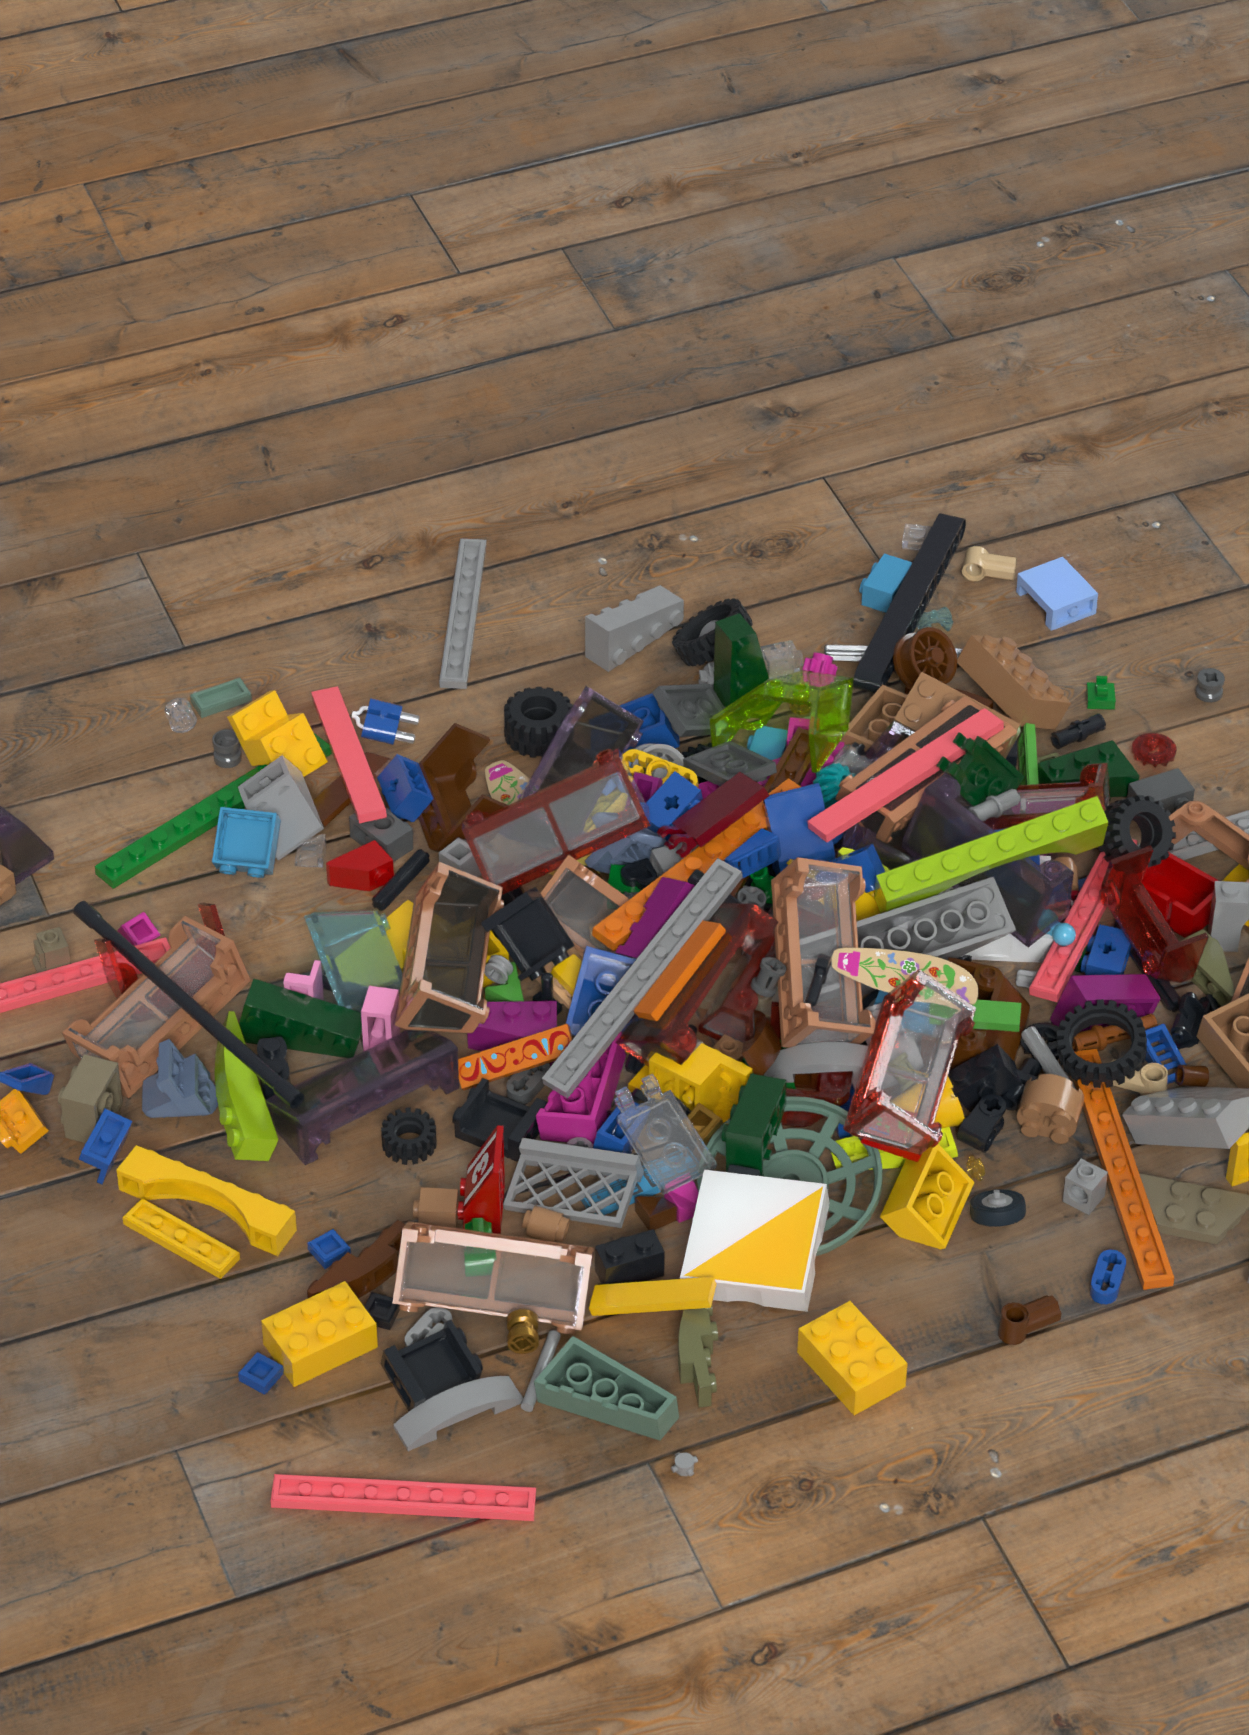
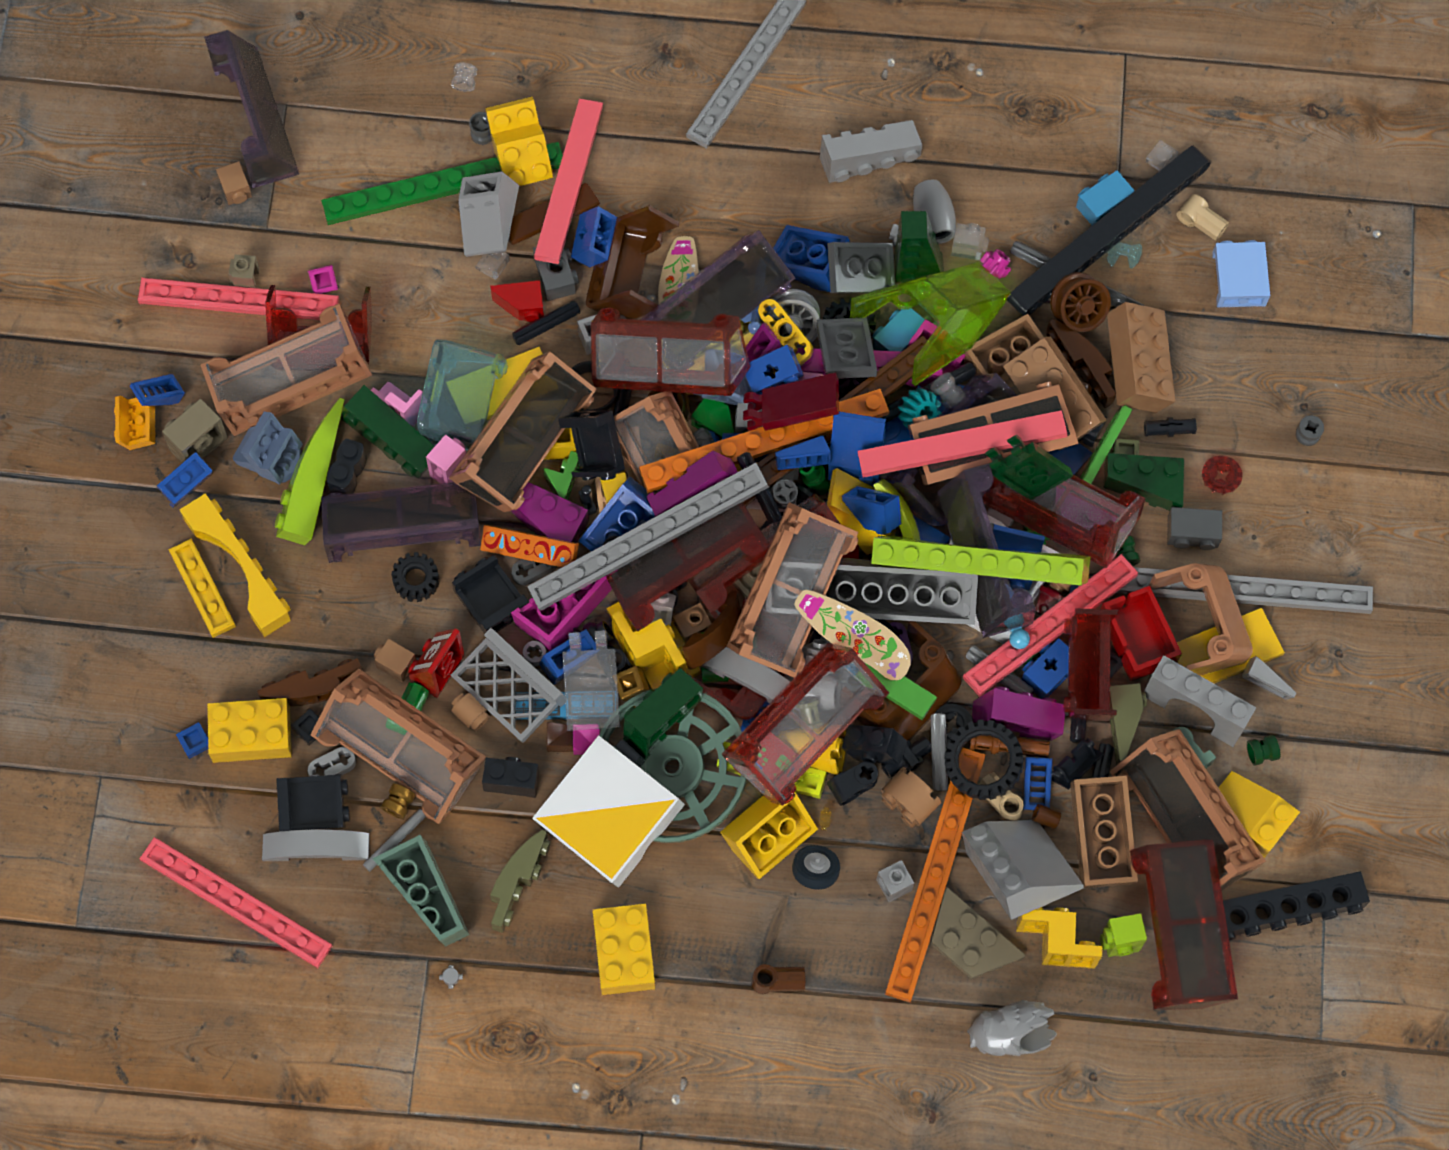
camera: 25 degrees right, 25 degrees up
black piece [73,901,304,1109] -> none
sand green tile [190,678,252,718] -> none
dark azure piece [212,807,281,878] -> none
blue tile [307,1229,351,1269] -> none
blue piece [351,698,420,745] -> none
light grey bush [484,955,513,984] -> none
black tyre [504,687,573,758] -> none
yellow tile [589,1277,716,1316] -> none
black tile [621,858,658,890] -> none
orange tile [633,920,726,1021] -> none
black tyre [672,598,753,667] -> none
dark grey bush [750,957,787,997] -> none
black bar [805,953,832,1007] -> none
light grey axle [967,789,1021,825] -> none
green tile [1086,676,1116,710] -> none
blue beam [1090,1250,1126,1304] -> none
black tyre [1098,795,1176,871] -> none

